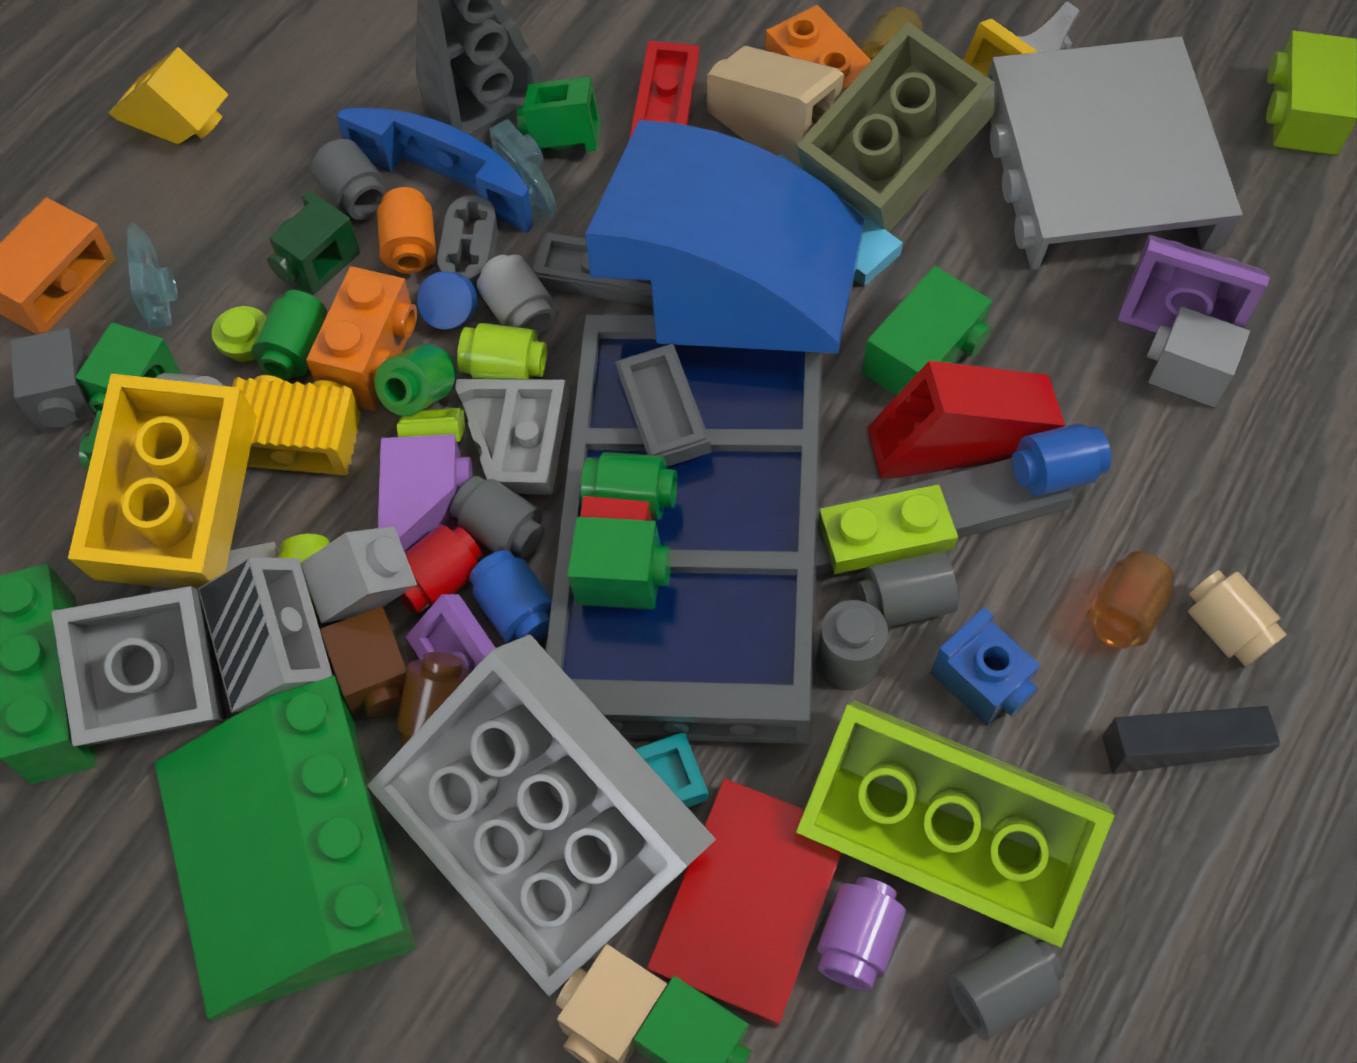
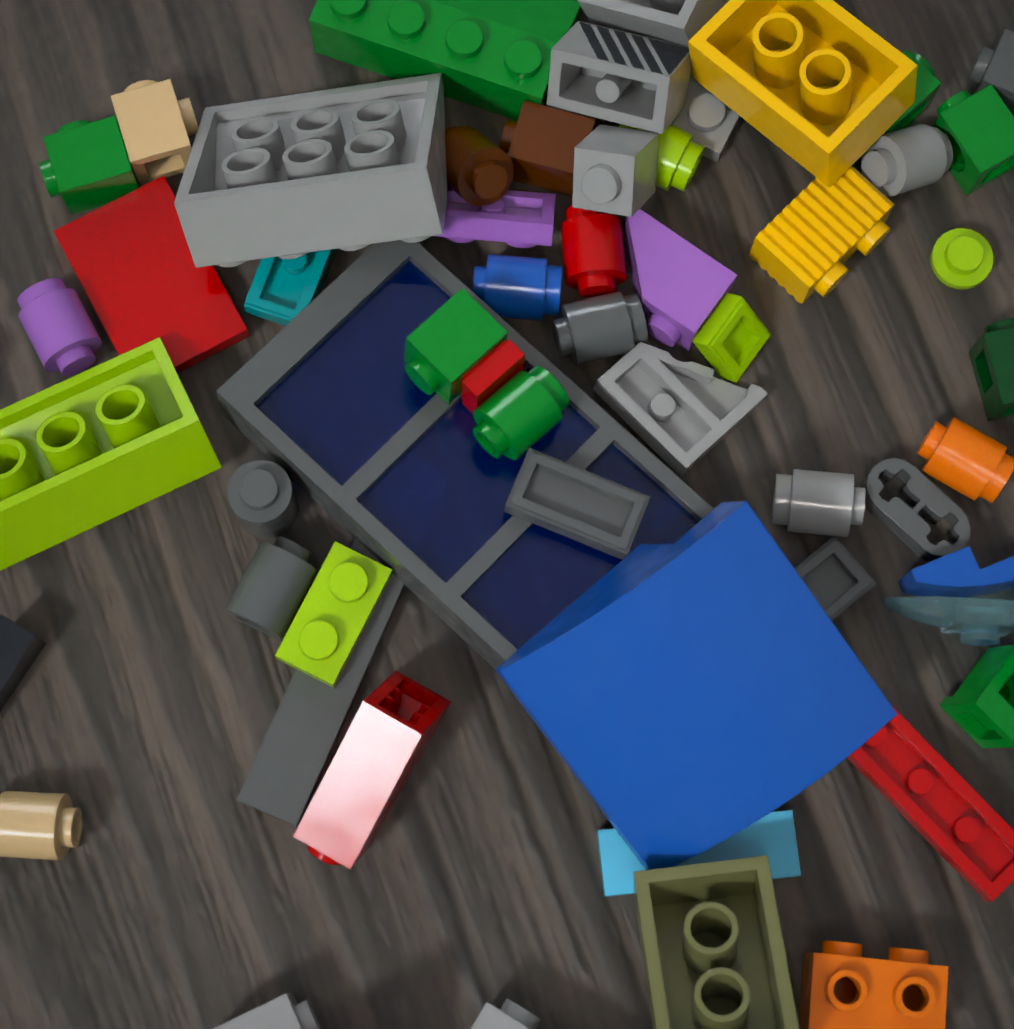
camera: 125 degrees right, 15 degrees up
green brick [251,290,327,380] -> none
orange brick [306,266,417,412] -> none
green brick [375,344,456,416] -> none
blue tile [417,271,478,330] -> none
lime brick [457,323,547,380] -> none
tan slope [707,46,844,167] -> none
green brick [861,266,993,395] -> none
blue brick [930,607,1041,726] -> none
blue brick [1012,423,1111,496] -> none
clear orange brick [1087,551,1174,648] -> none

